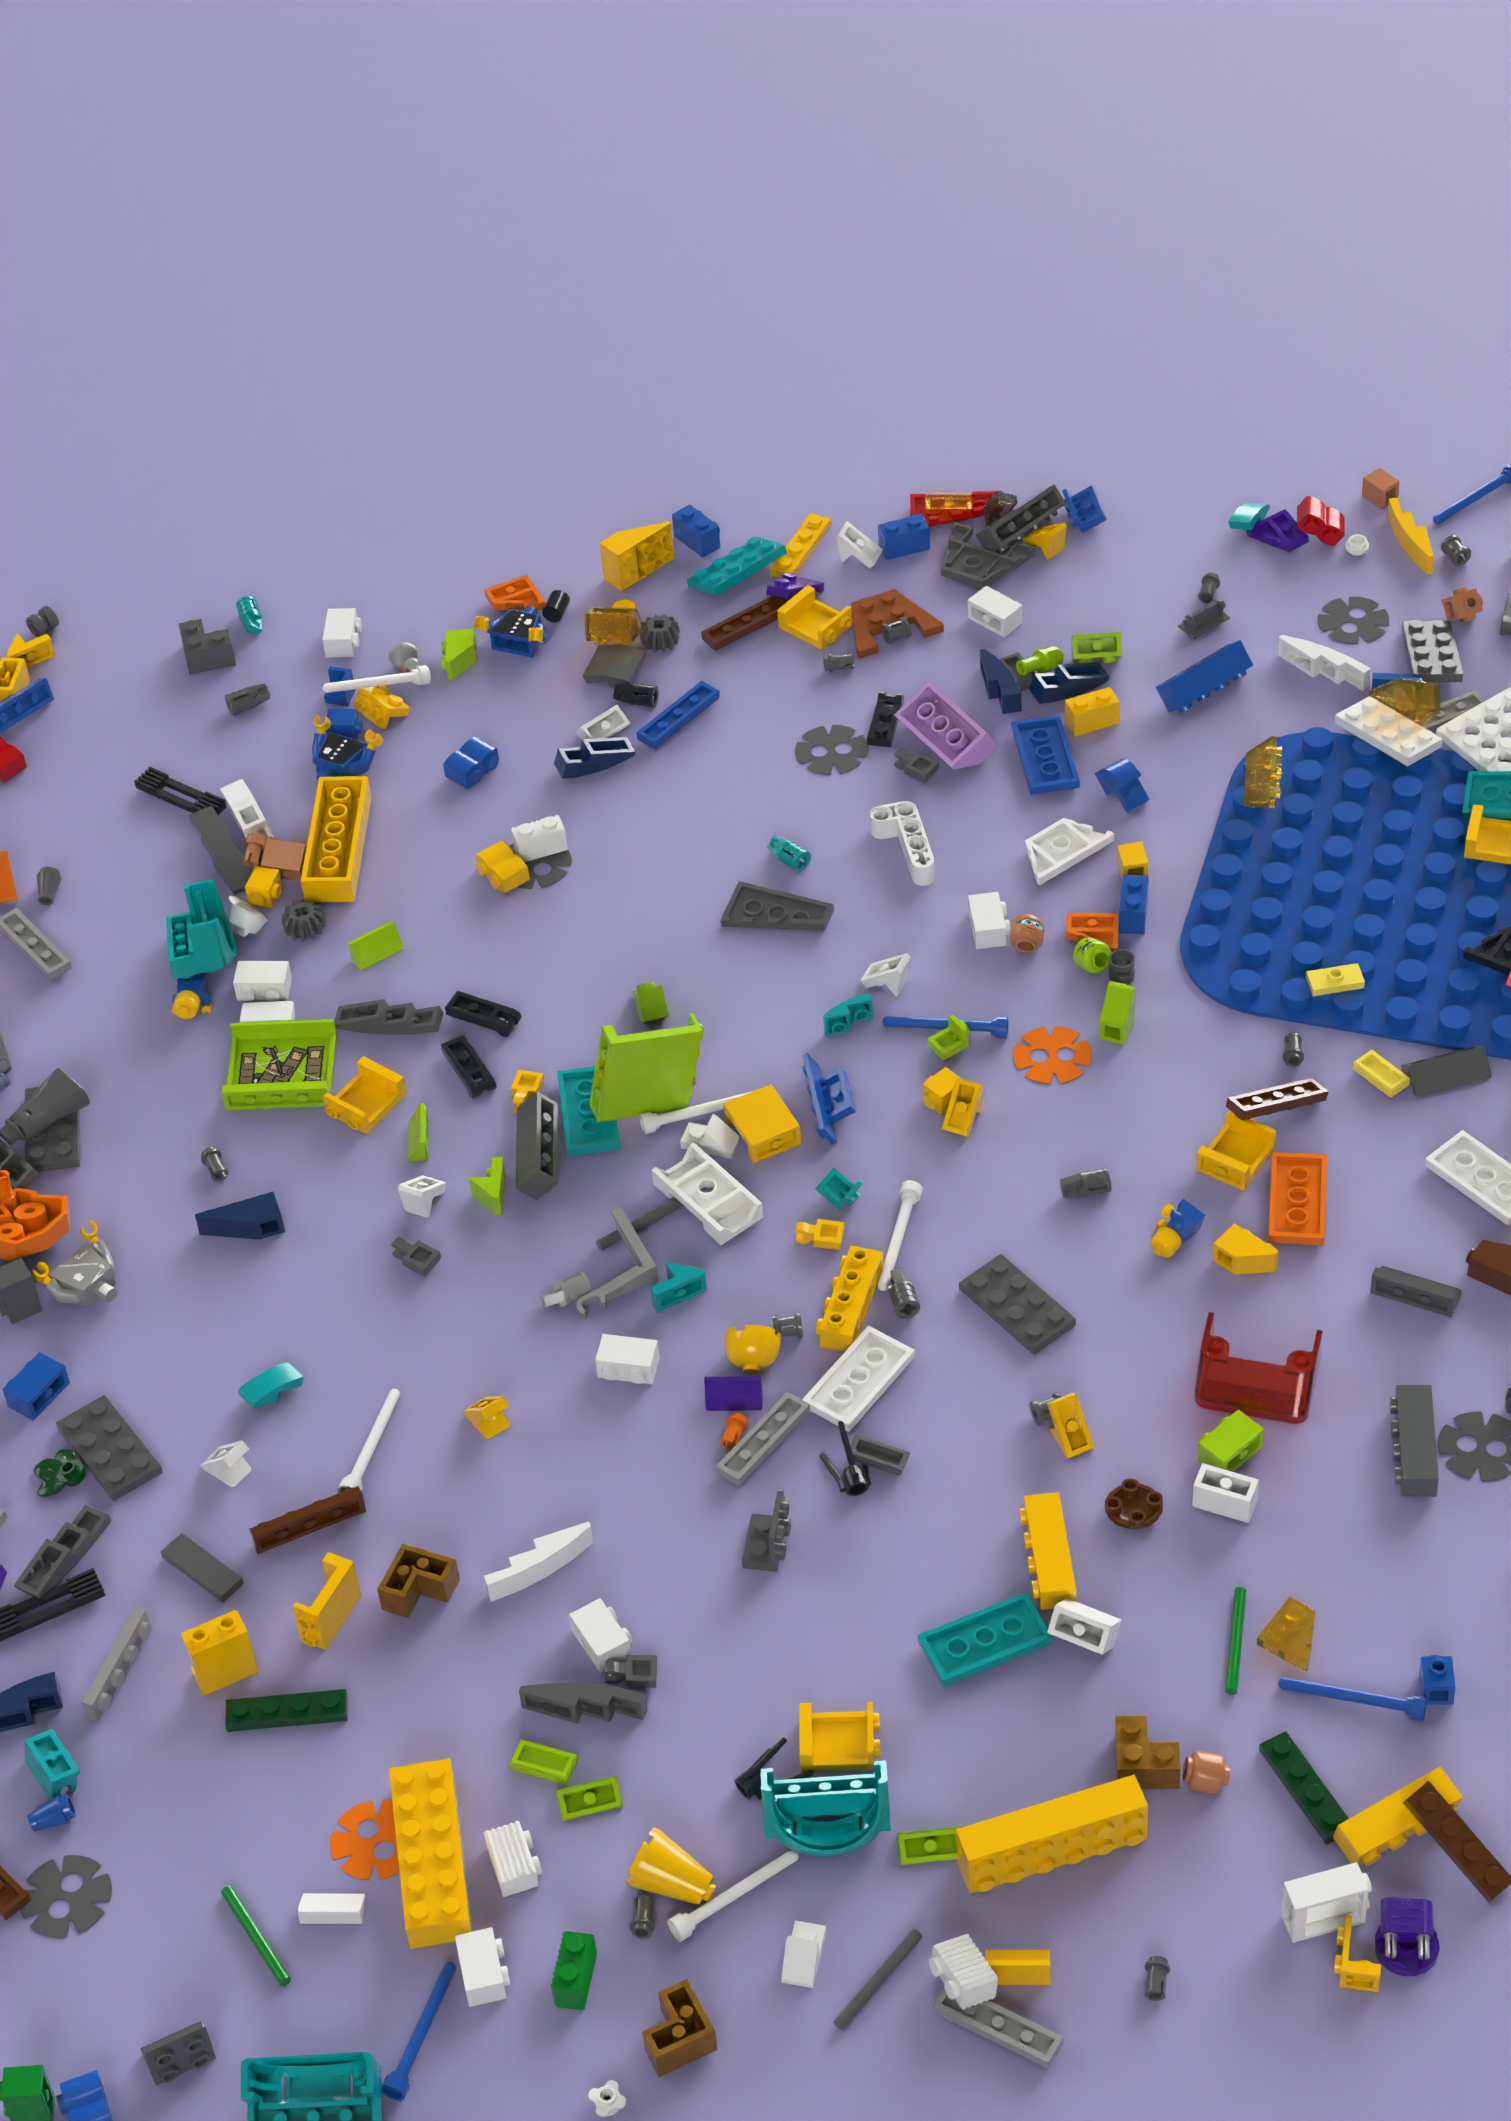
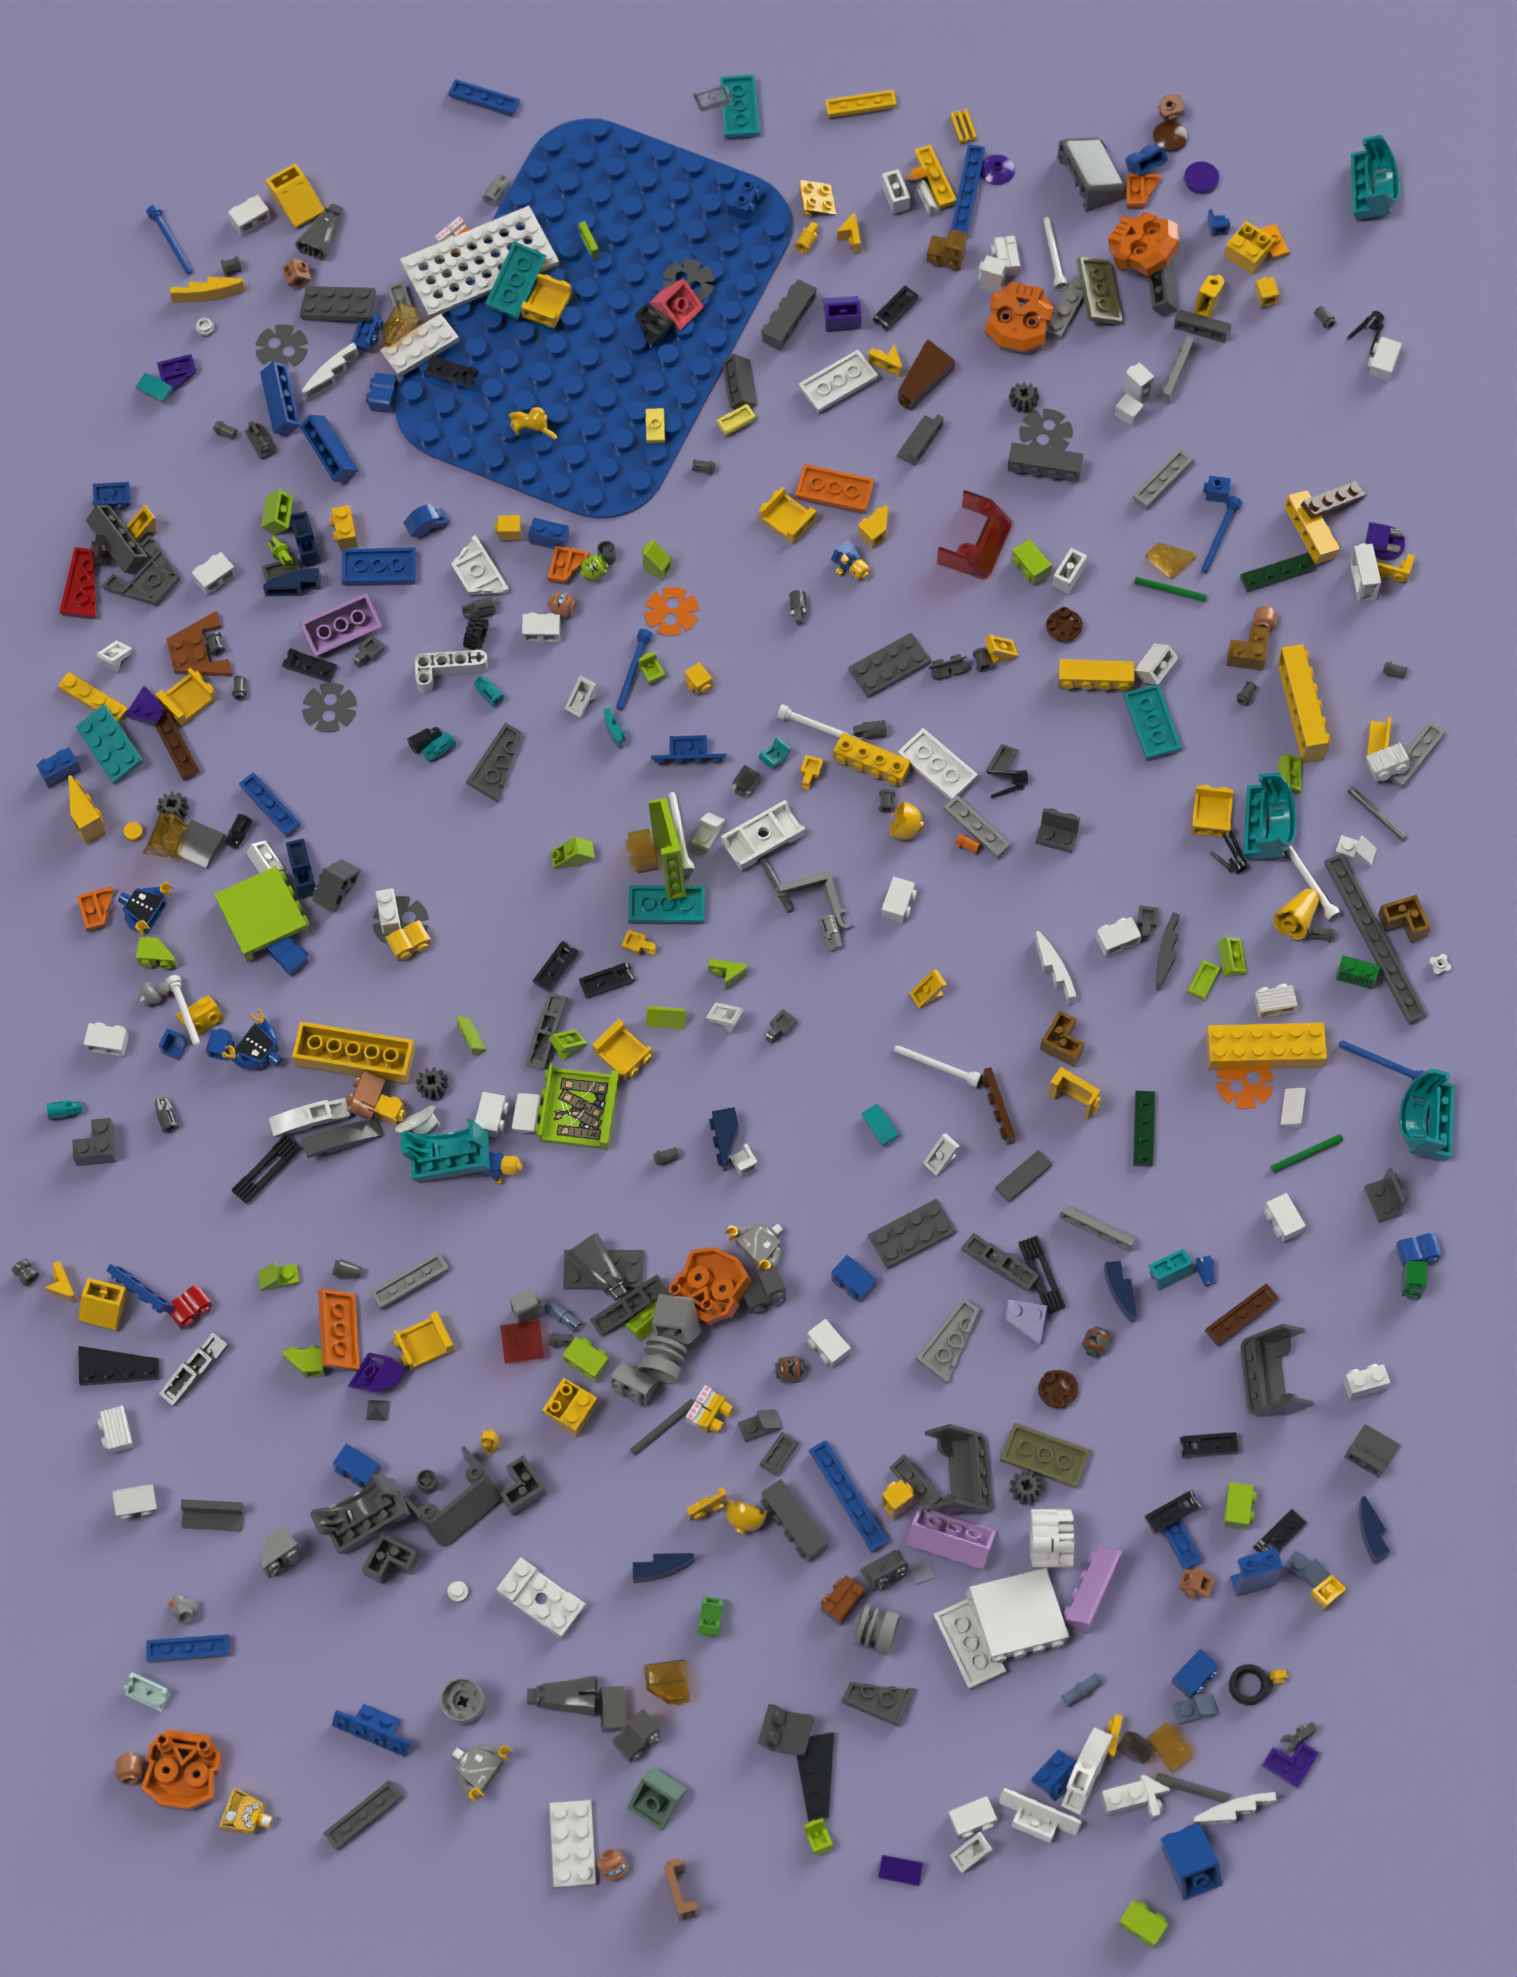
camera: 85 degrees left, 20 degrees up
dark grey piece [20,1855,112,1937] -> none
dark green plate [33,1449,85,1497] -> none
yellow panel [181,1610,259,1696] -> none
white brick [455,1927,511,2007] -> none
dark grey brick [516,1092,558,1200] -> none
black piece [542,590,570,623] -> none
teal slope [651,1262,707,1313] -> none
dark purple slope [704,1376,763,1411] -> none
yellow panel [723,1084,801,1163] -> none
blue brick [878,514,930,560] -> none
clear yellow slope [925,491,973,509] -> none
yellow slope [941,1077,983,1137] -> none
reddish brown plate [1226,1078,1329,1120] -> none
clear yellow slope [1244,736,1282,808] -> none
red brick [1297,496,1345,546] -> none
nougat brick [1362,468,1400,509] -> none
none -> lime panel [214,866,310,962]
none -> lime slope [258,1262,300,1291]
none -> blue brick [260,361,300,436]
none -> dark grey brick [312,859,361,911]
none -> blue brick [366,373,398,412]
none -> black hinge [407,727,442,753]
none -> black plate [426,356,479,388]
none -> dark grey hinge [461,597,496,618]
none -> black tyre [463,616,489,650]
none -> teal hinge [473,676,505,707]
none -> yellow animal [509,407,557,440]
none -> lime slope [549,1029,587,1060]
none -> white panel [730,1143,758,1178]
none -> clear smoke brick [733,765,761,799]
none -> dark grey hinge [928,654,969,679]
none -> light grey plate [1132,448,1193,509]
none -> dark grey pin [1237,681,1257,706]
none -> white brick [1263,1193,1306,1242]
none -> dark grey plate [1324,854,1427,1024]

